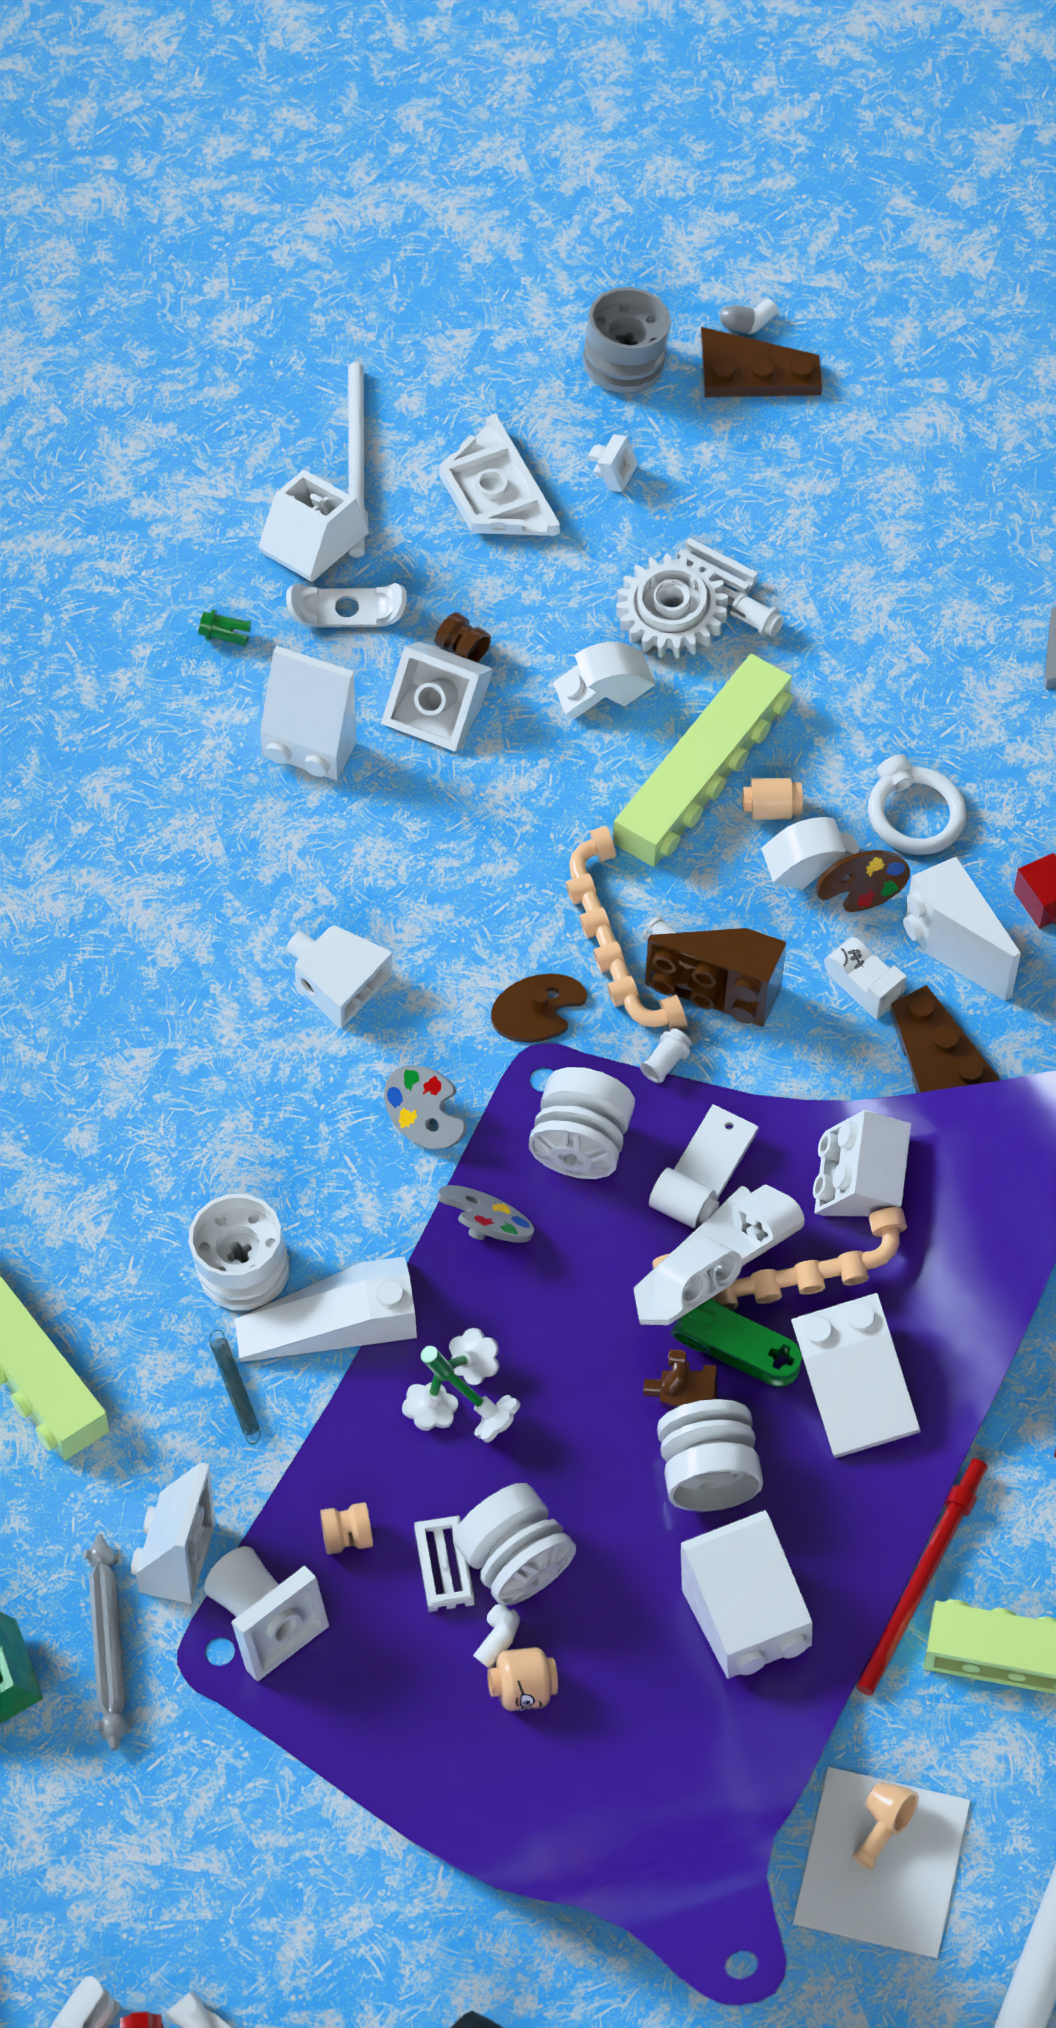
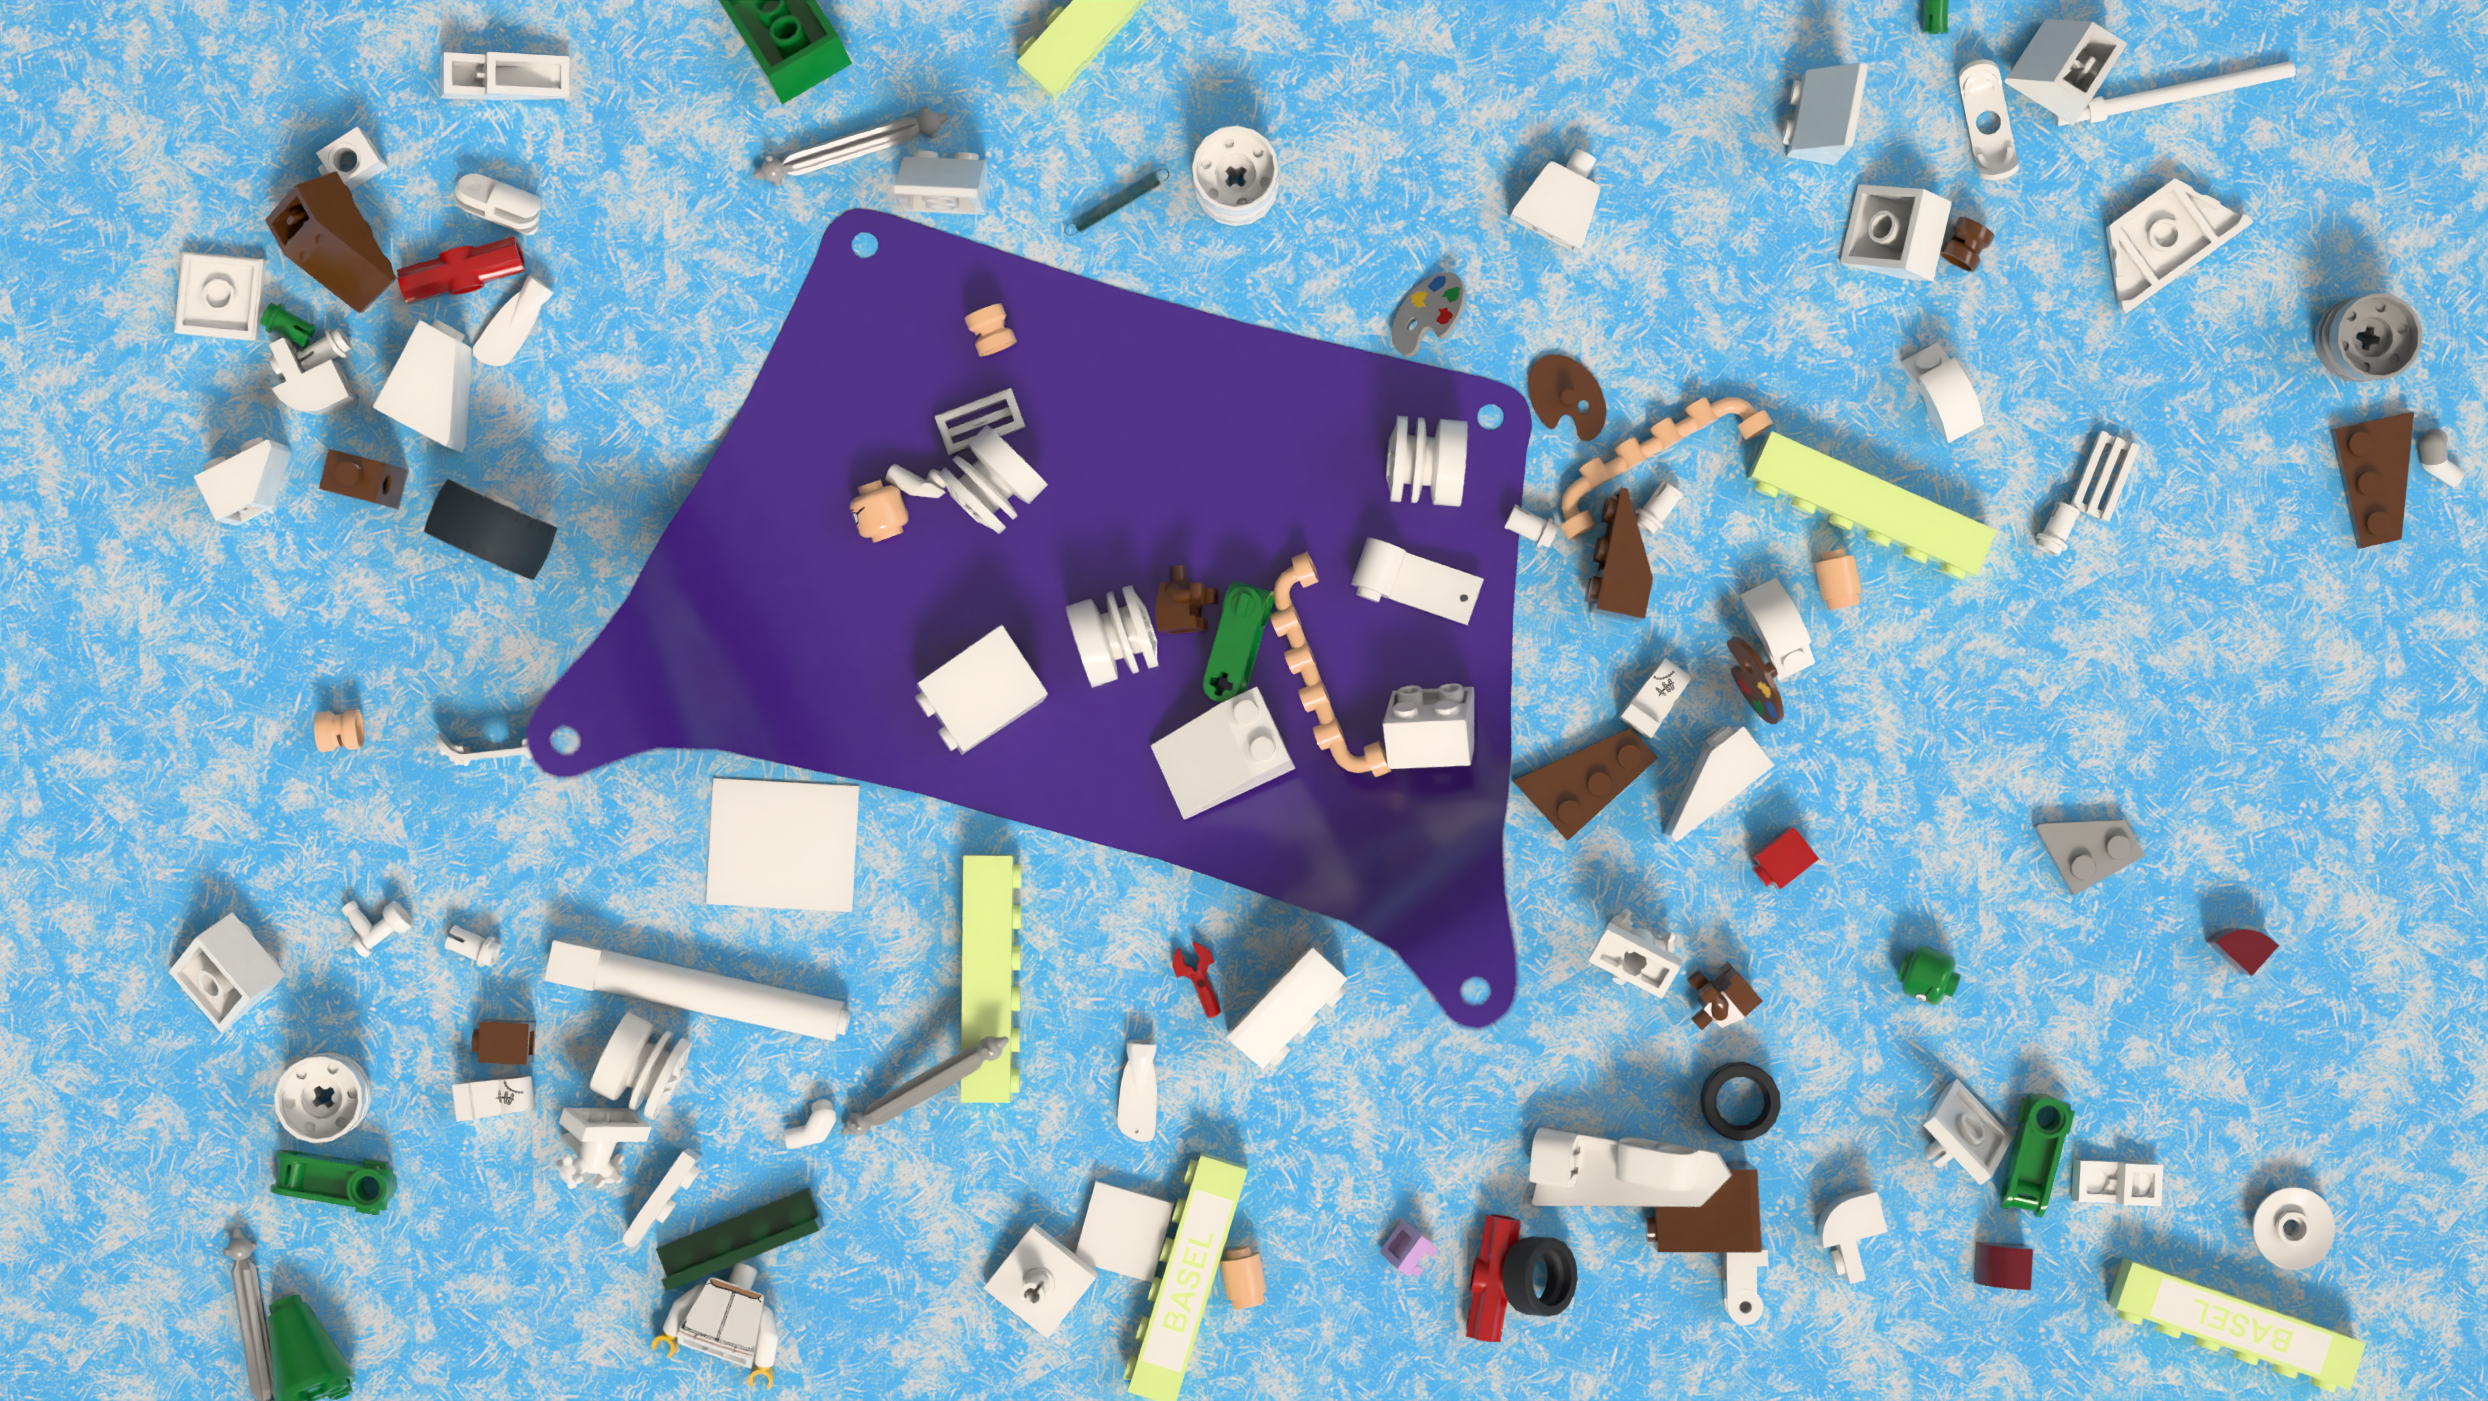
camera: 80 degrees right, 30 degrees up
white plant [204,1547,329,1682] -> none
white wedge [235,1257,417,1362] -> none
white plant [402,1328,520,1443] -> none
light grey piece [437,1185,534,1243] -> none
white tile [587,434,638,492] -> none
white gear [616,554,728,658] -> none
white panel [634,1185,805,1325] -> none
light nougat bar [852,1782,919,1870] -> none
red bar [856,1459,988,1696] -> none
white piece [868,754,966,855] -> none

